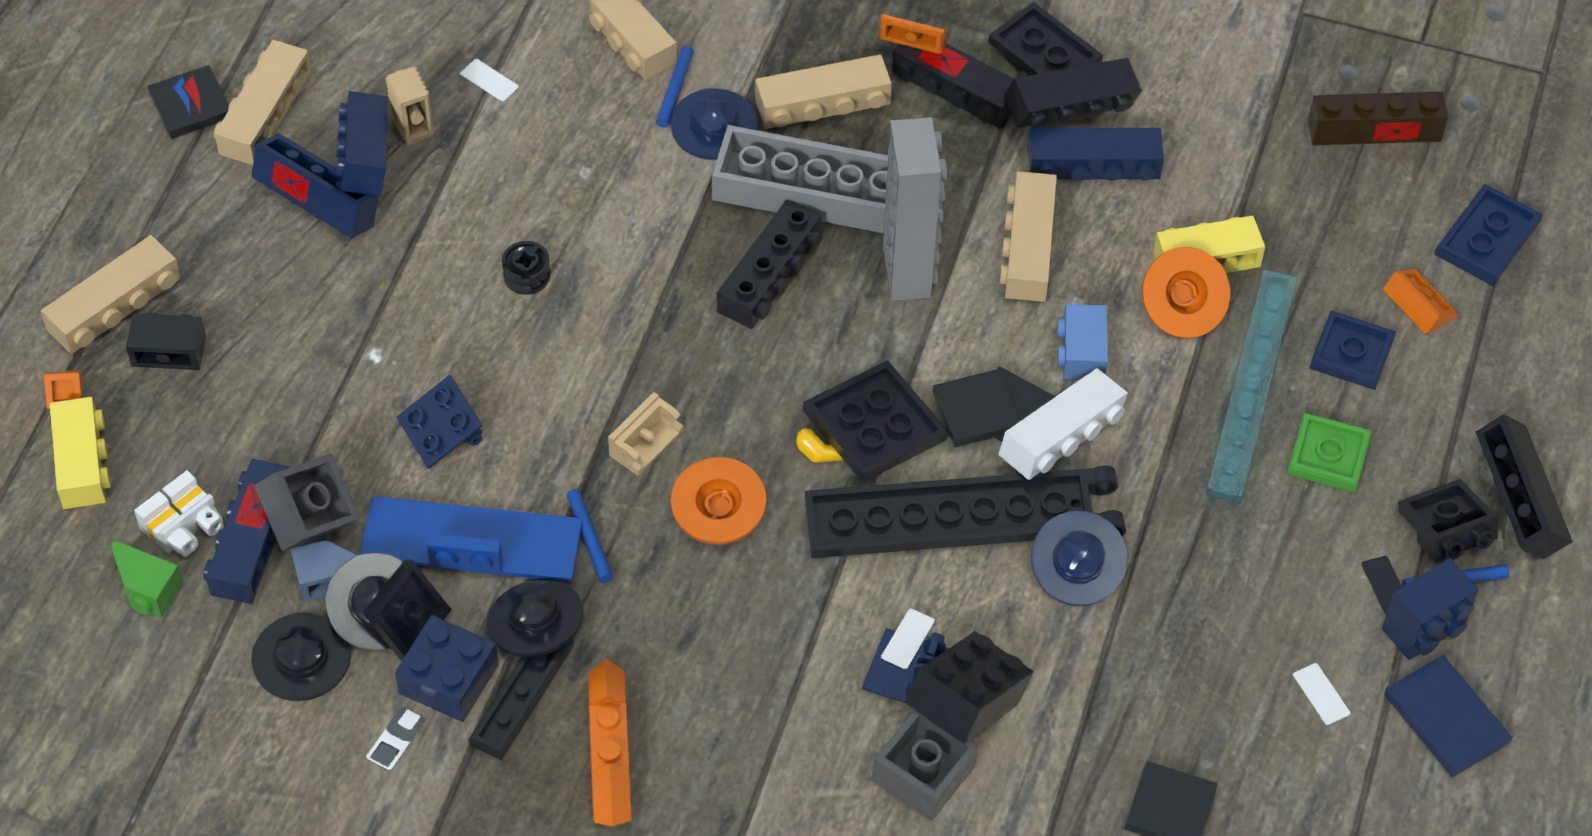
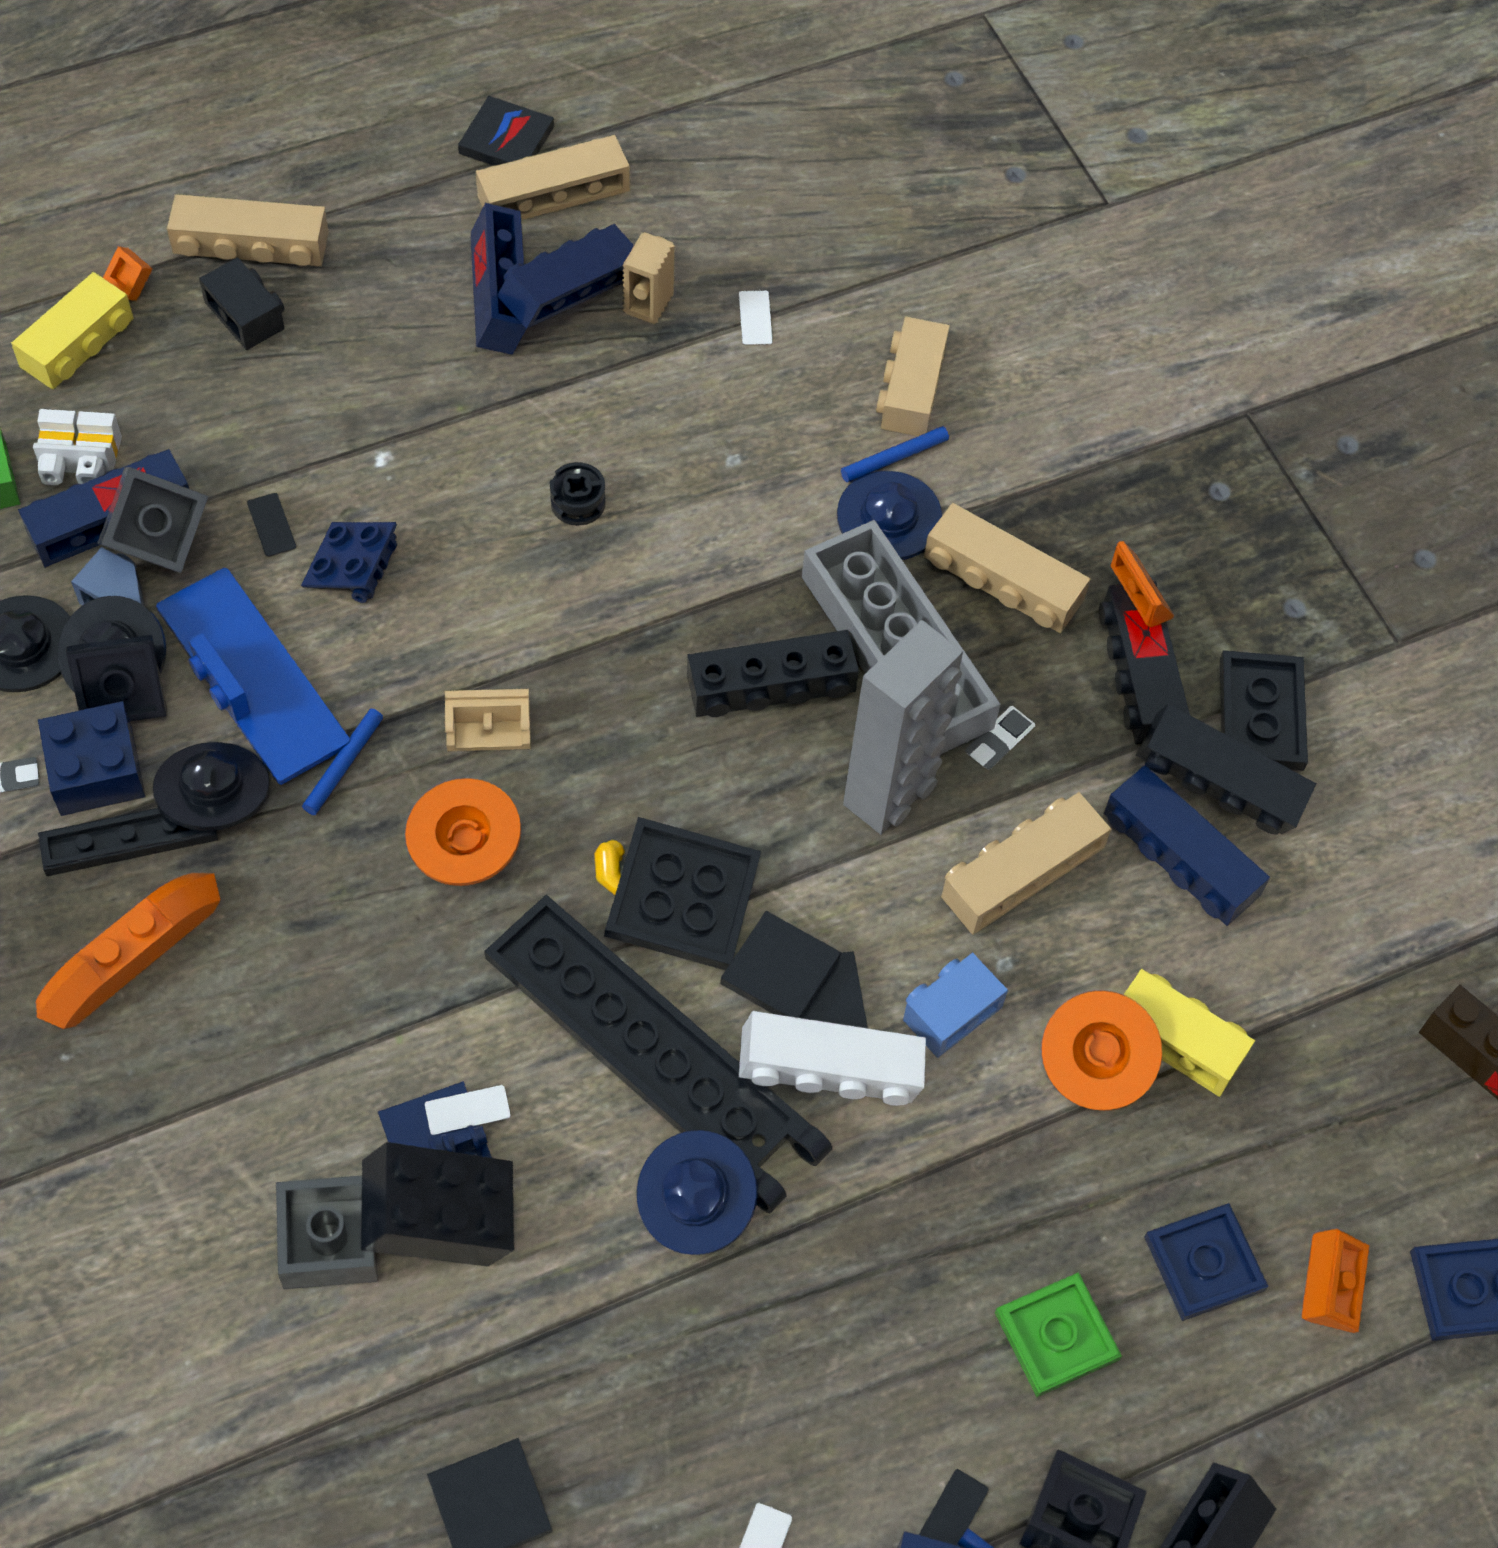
camera: 45 degrees right, 5 degrees up
clear light blue plate [1206,270,1297,504] -> none
none -> black sticker [247,493,296,556]

